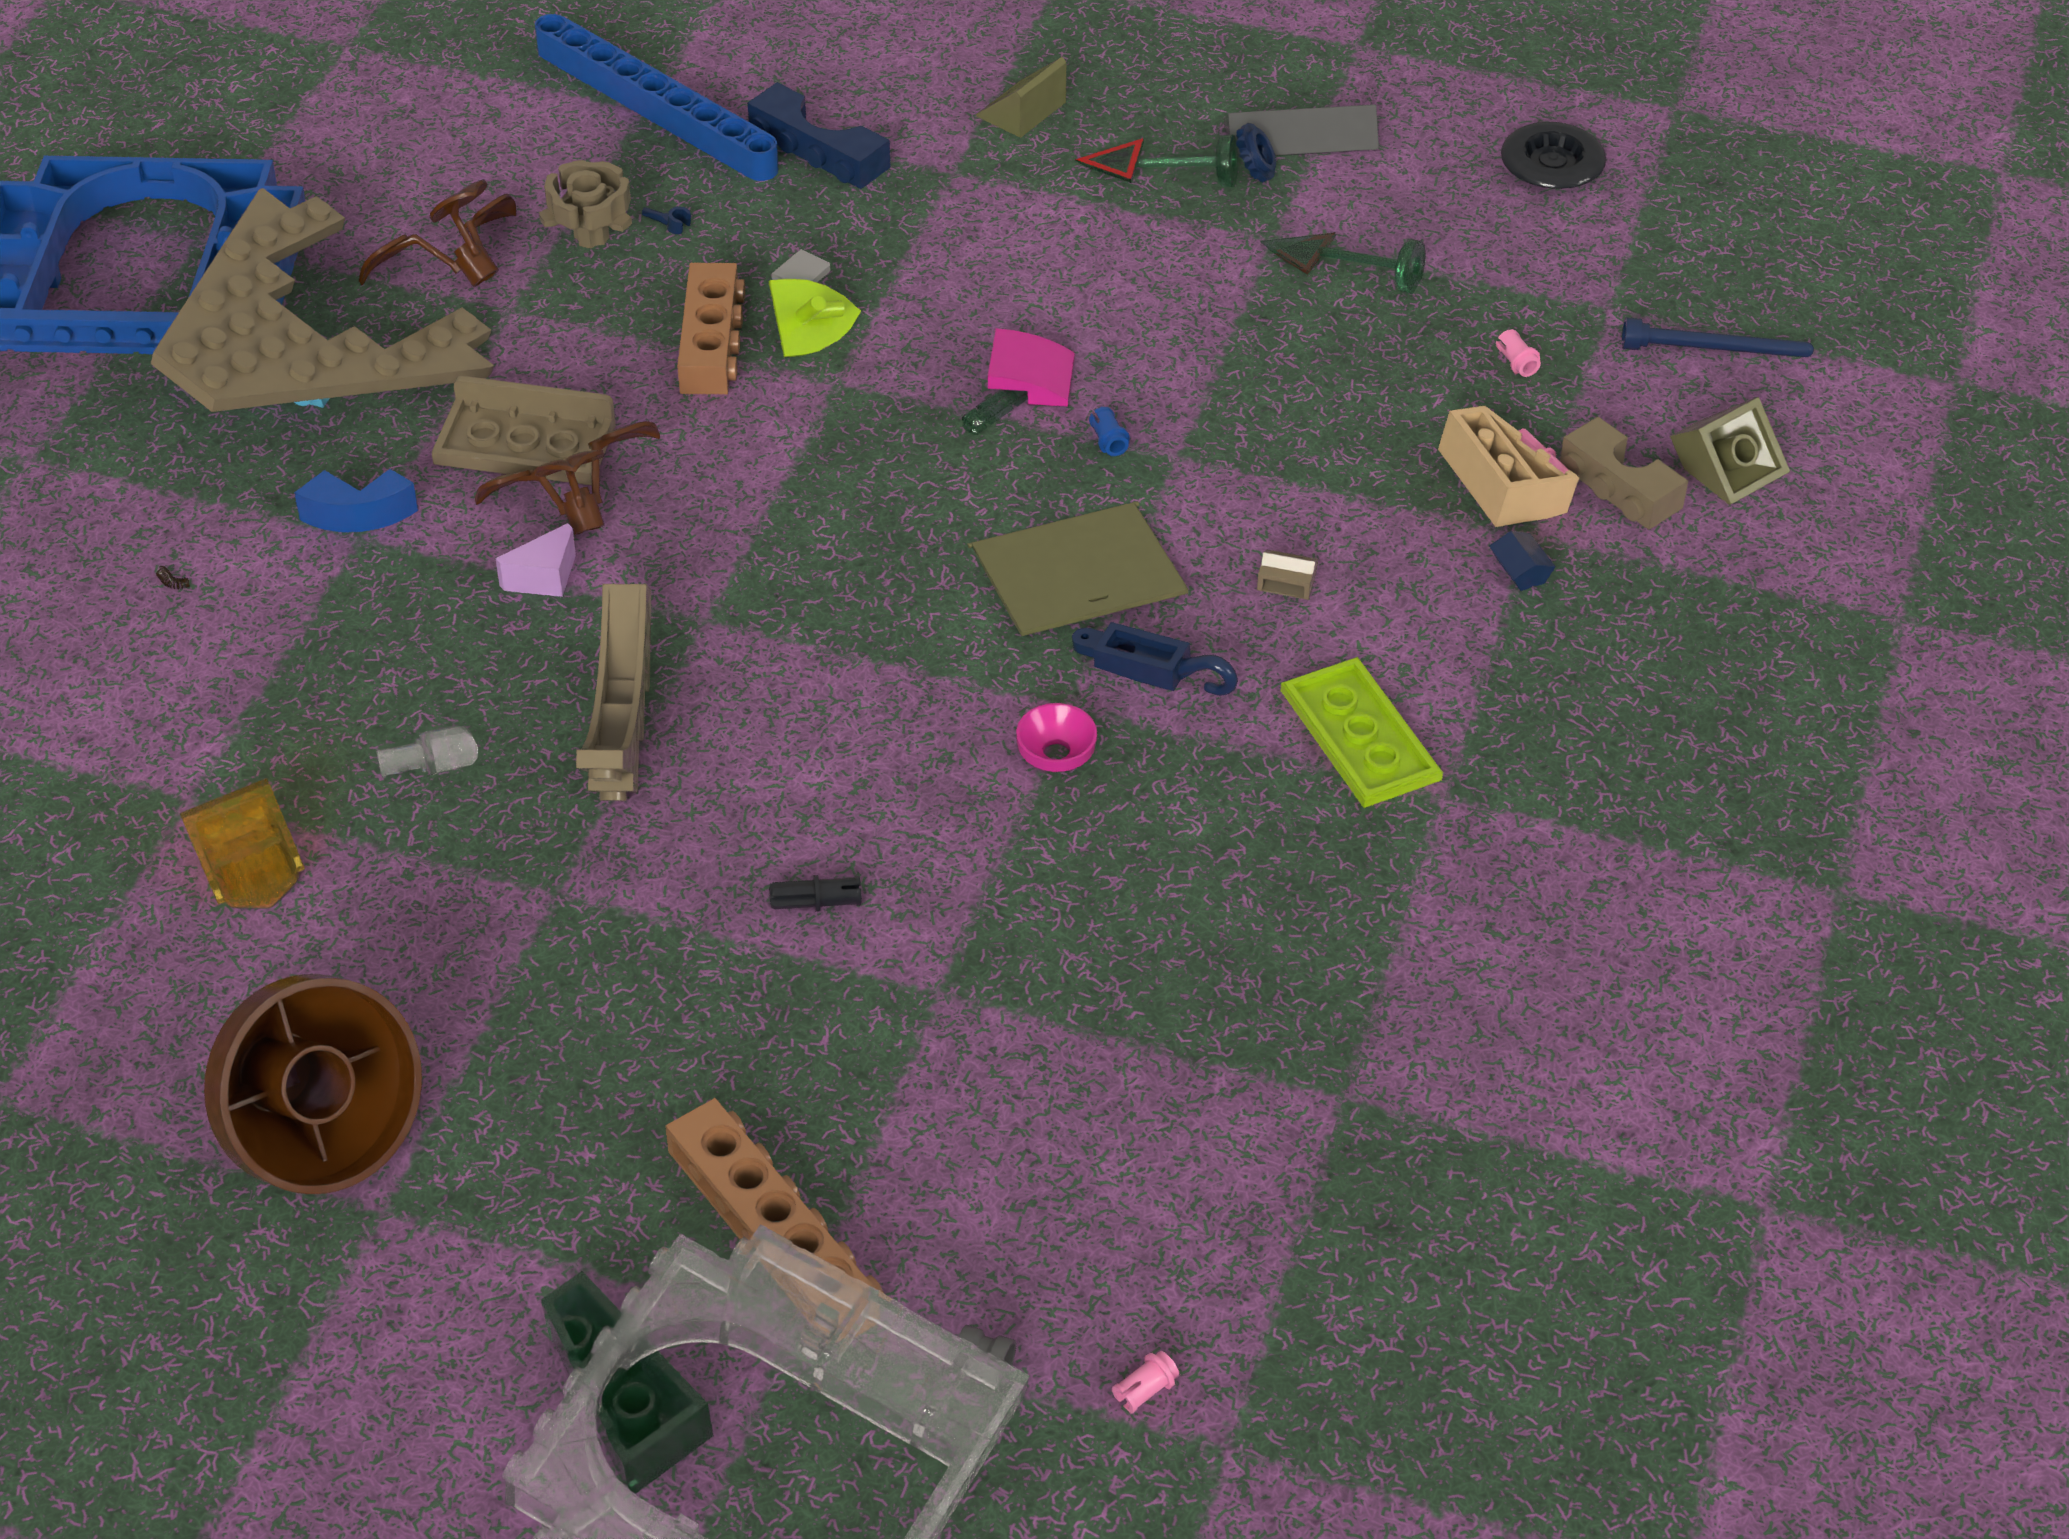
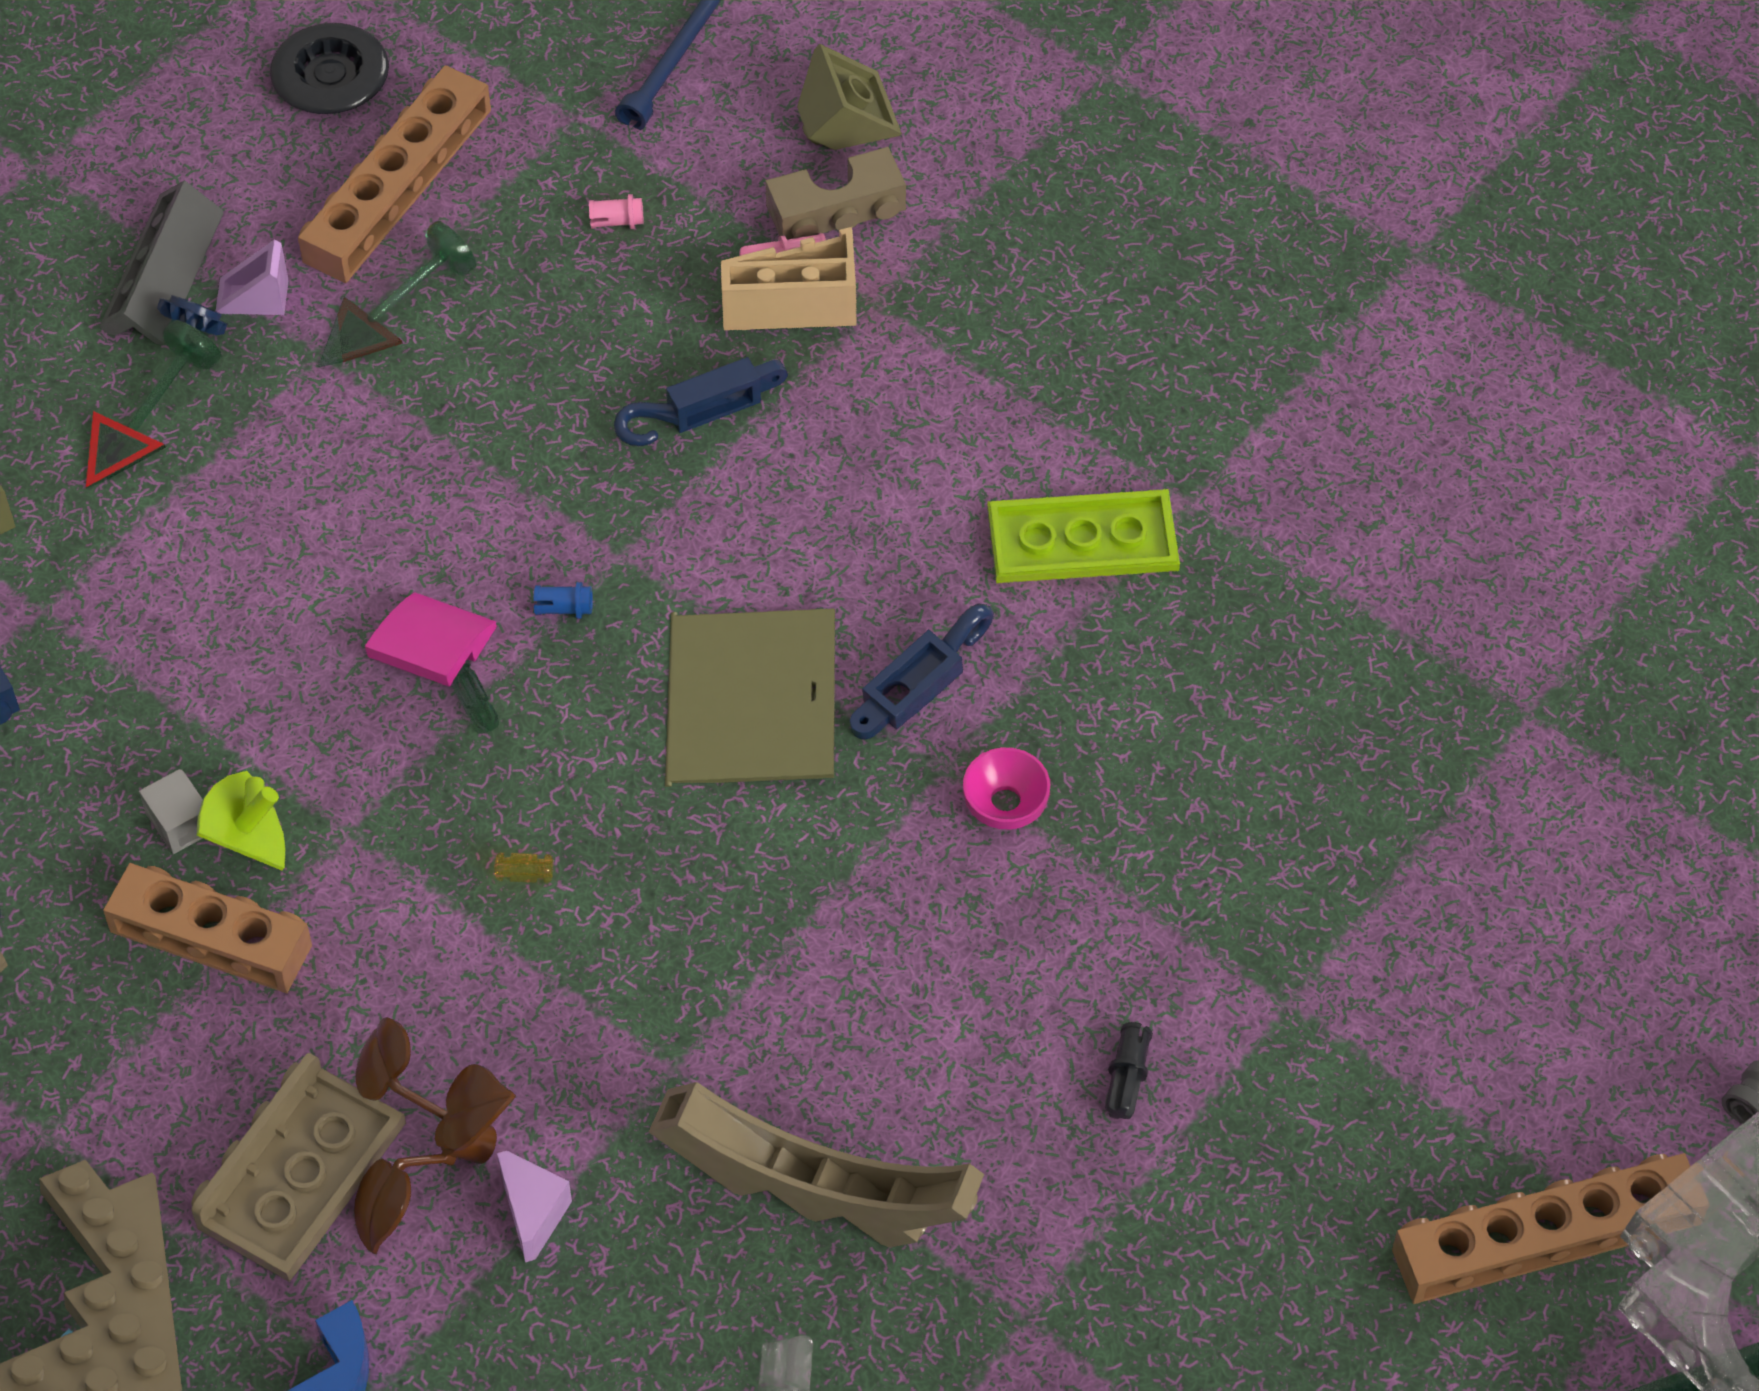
camera: 70 degrees left, 10 degrees up
dark tan piece [1257,549,1318,600] -> none
dark blue piece [1489,531,1556,591] -> none
none -> lavender slope [216,239,288,315]
none -> medium nougat brick [298,65,491,283]
none -> clear yellow piece [494,852,554,883]
none -> dark blue piece [614,357,788,446]

